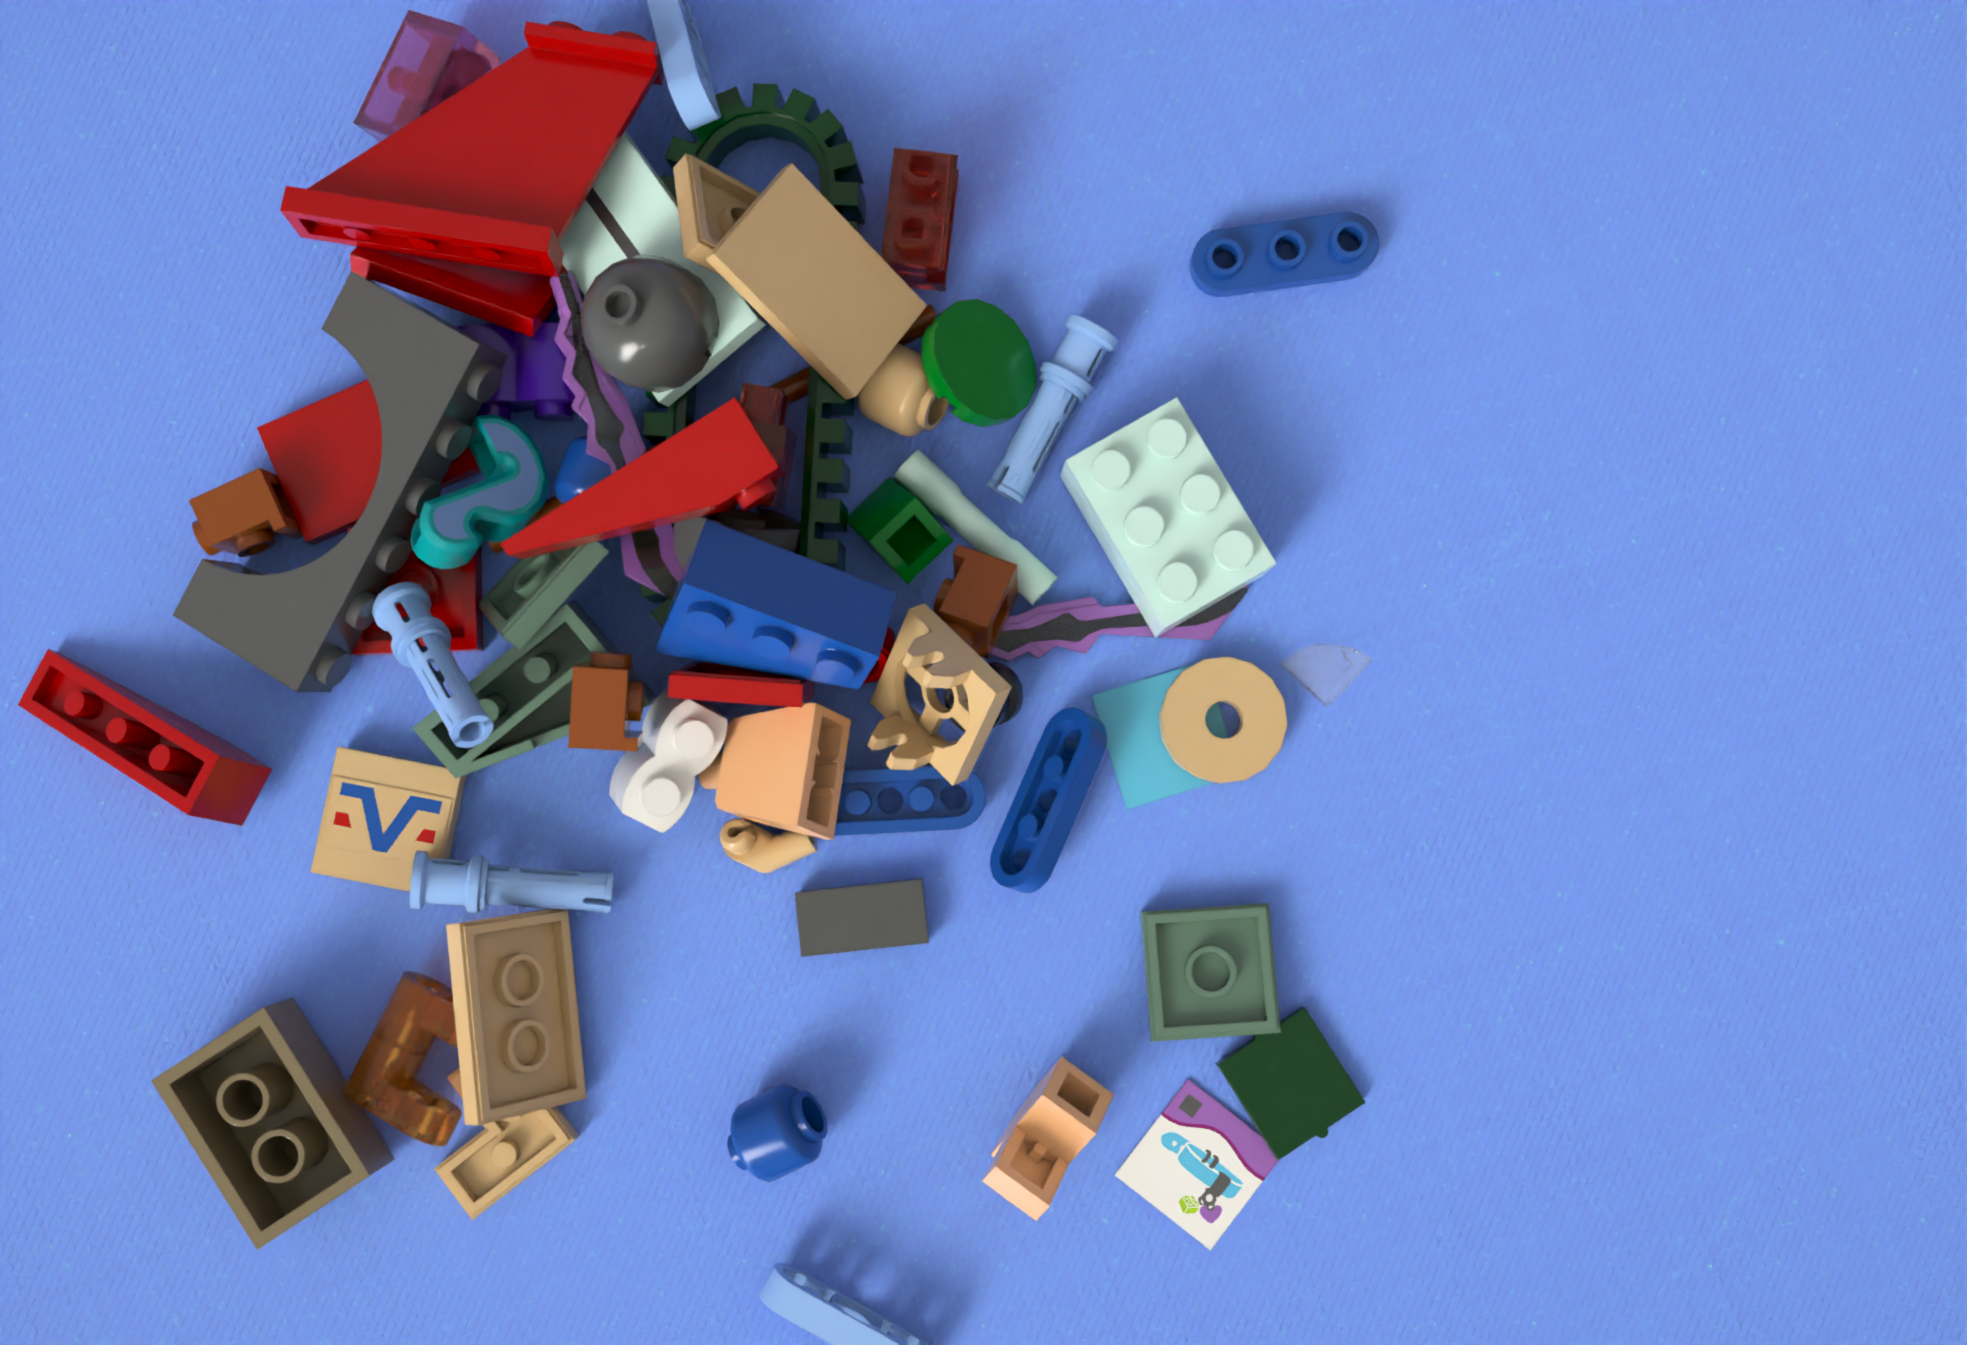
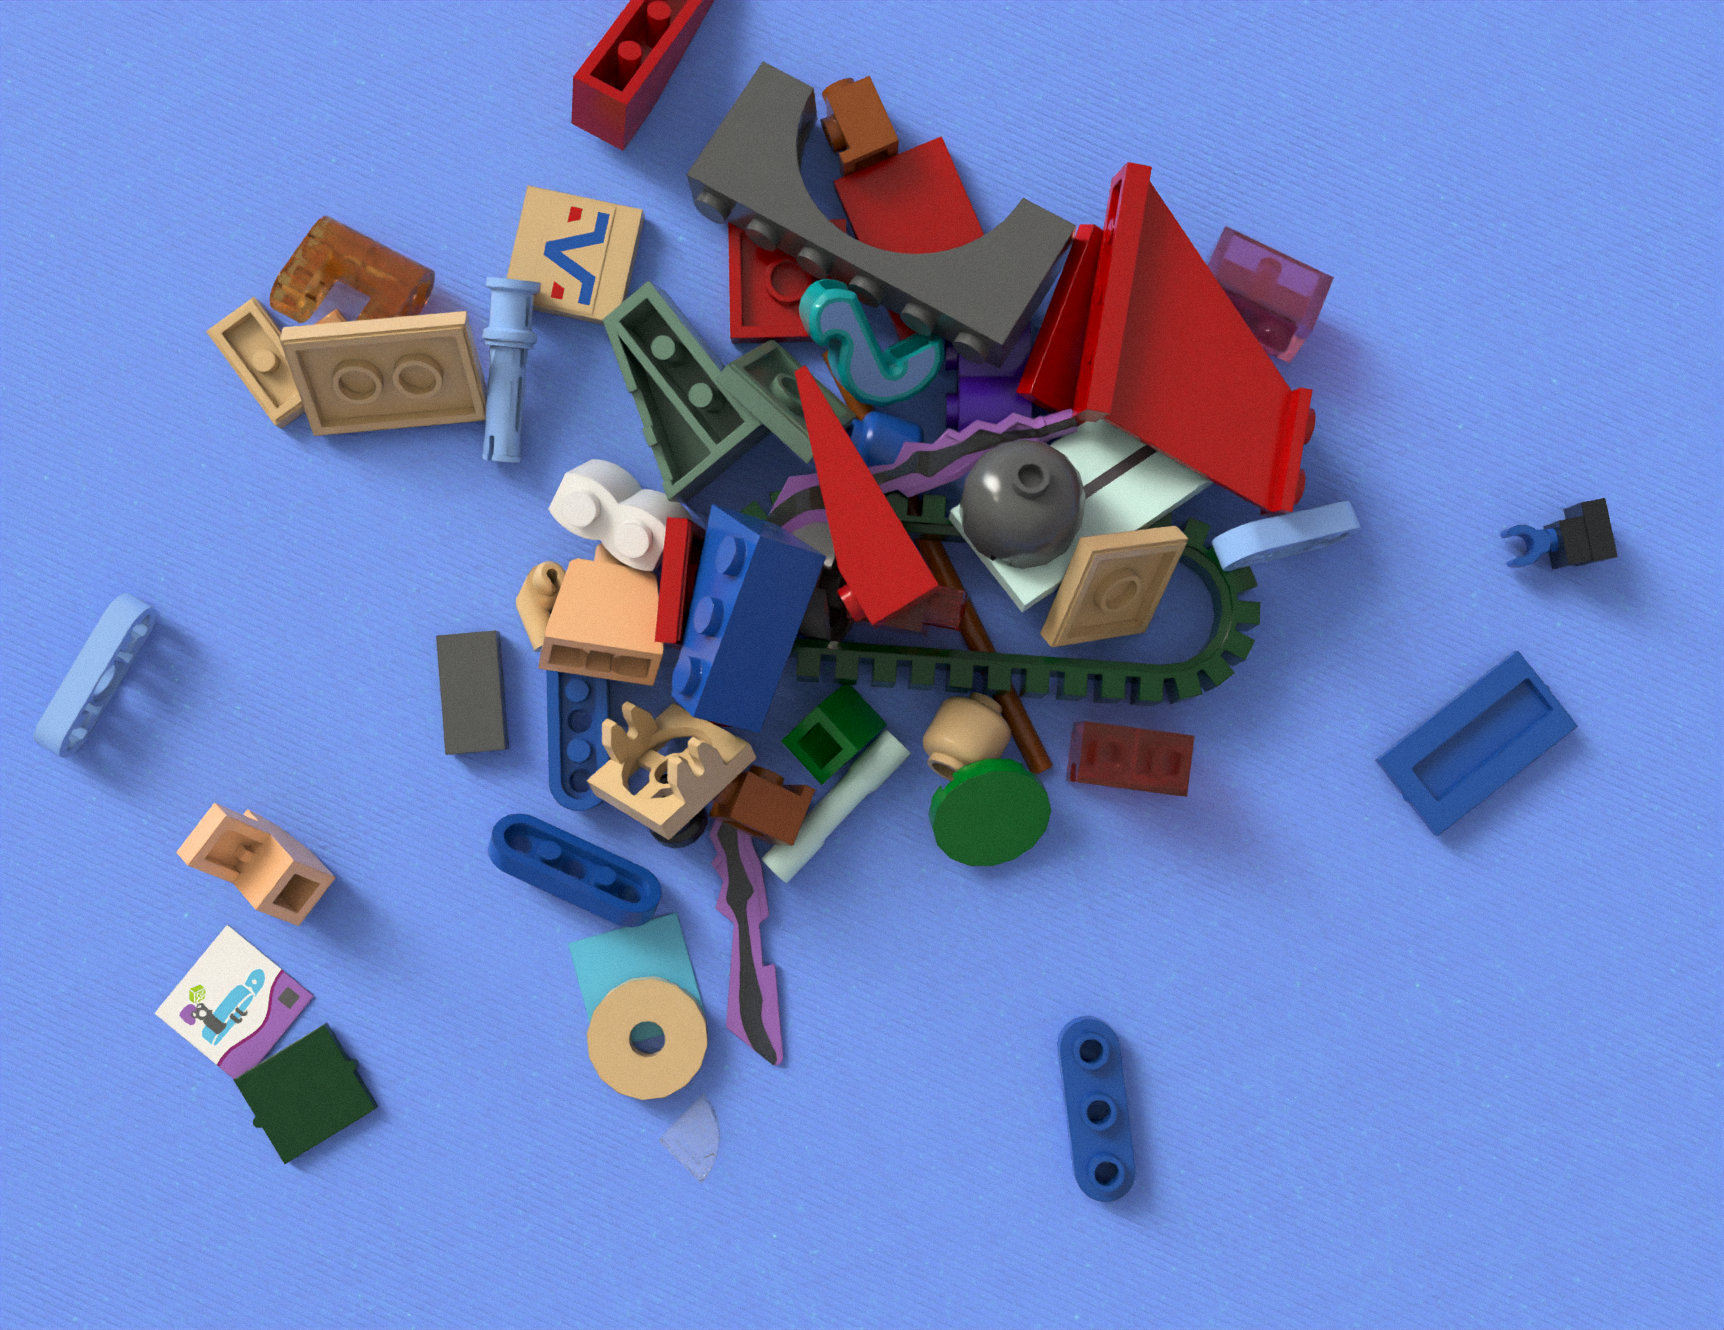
camera: 90 degrees right, 0 degrees up
dark tan brick [151,998,395,1250] -> none
light blue pin [371,582,494,748] -> none
dark orange brick [568,651,644,752] -> none
tan tile [705,163,927,400] -> none
blue head [727,1084,827,1182] -> none
light blue pin [986,315,1118,505] -> none
light aqua brick [1060,397,1277,638] -> none
sand green tile [1140,903,1281,1042] -> none

